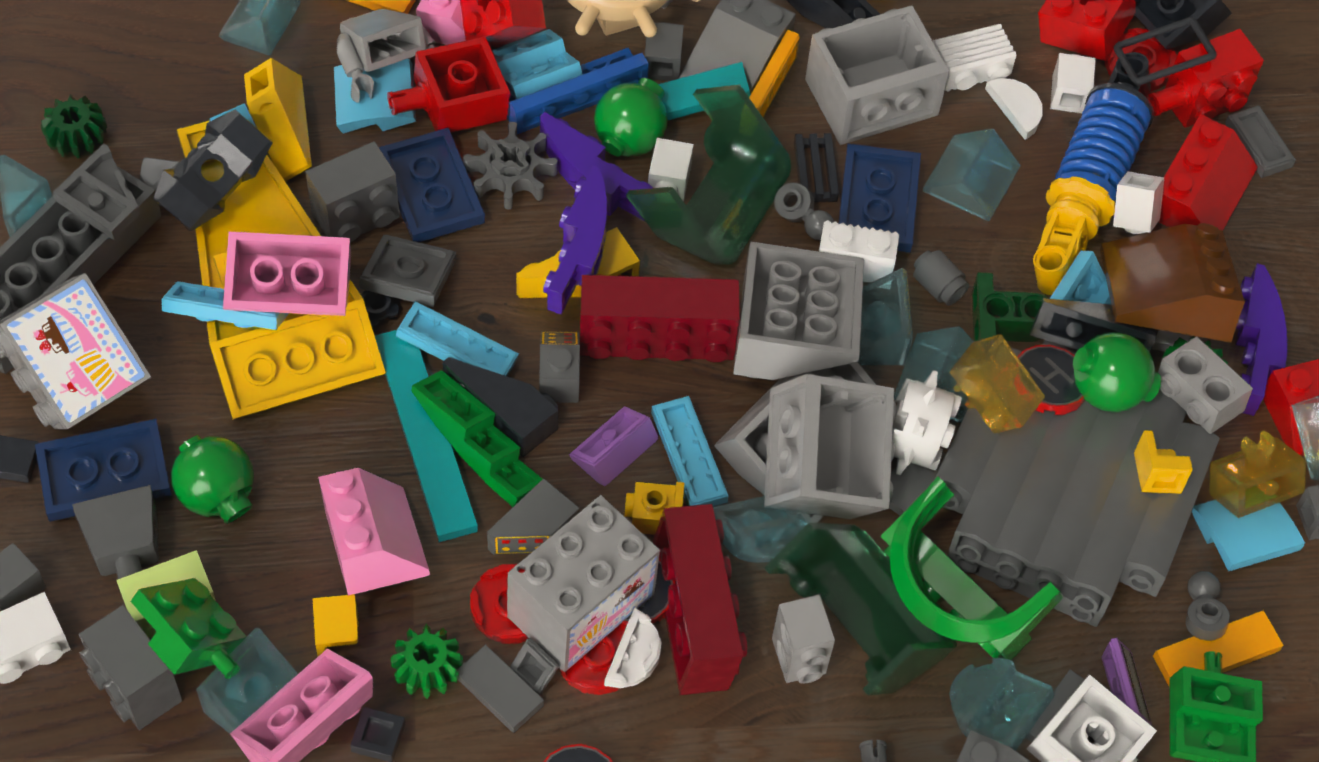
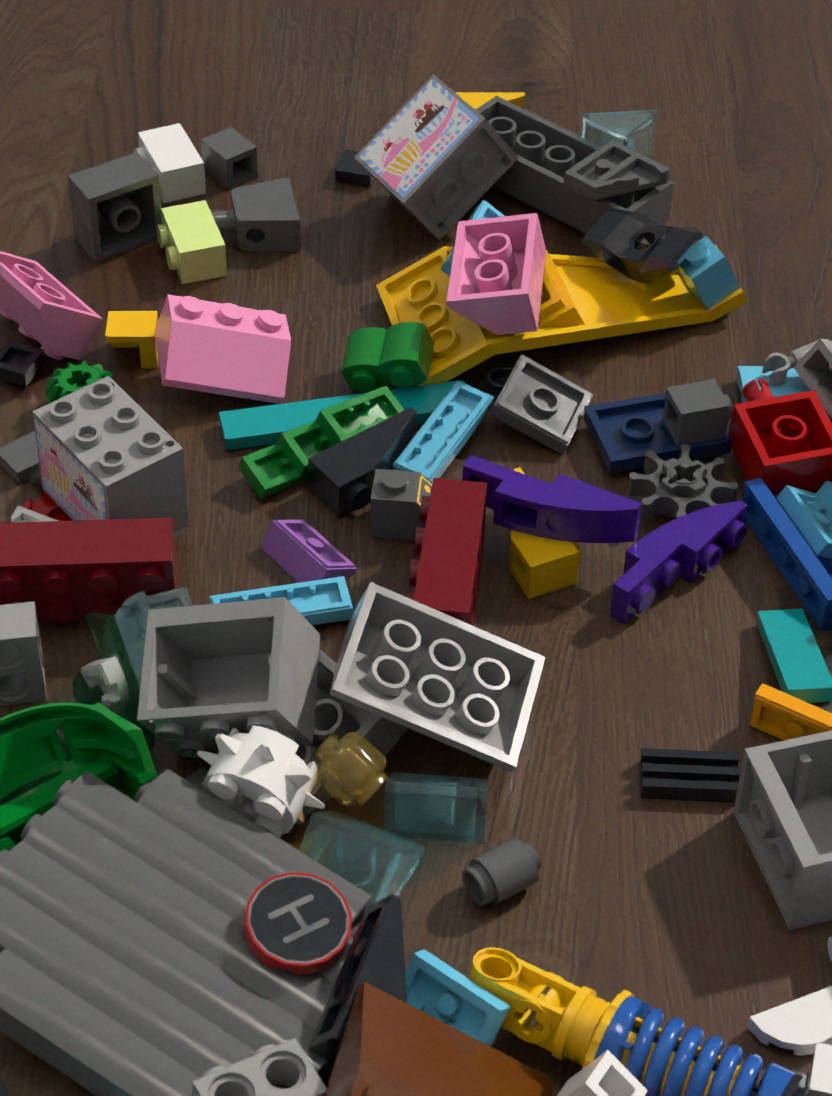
camera: 100 degrees right, 15 degrees down
dark blue plate [35,419,172,522] -> none
dark green gear [41,94,107,159] -> none
green plate [131,578,247,679] -> none
green brick [171,435,254,524] -> none
clear light blue slope [196,628,298,733] -> none
yellow slope [244,58,312,182] -> none
dark grey brick [305,141,400,242] -> none
dark grey slope [487,478,579,555] -> none
green brick [594,78,668,157] -> none
yellow brick [624,482,684,535] -> none
clear green windscreen [626,84,791,265] -> none
white brick [648,138,694,201] -> none
dark grey plate [774,183,834,240] -> none
white brick [819,220,899,286] -> none
dark blue plate [838,143,921,253] -> none
clear light blue slope [923,128,1020,222] -> none
clear yellow brick [949,334,1045,434] -> none
dark green tile [971,272,1049,358] -> none
green brick [1073,332,1161,412] -> none
yellow panel [1134,430,1193,494] -> none
none -> white tile [80,656,130,709]
none -> clear yellow head [313,731,388,807]
none -> green brick [341,322,434,393]
none -> dark grey brick [662,379,733,447]

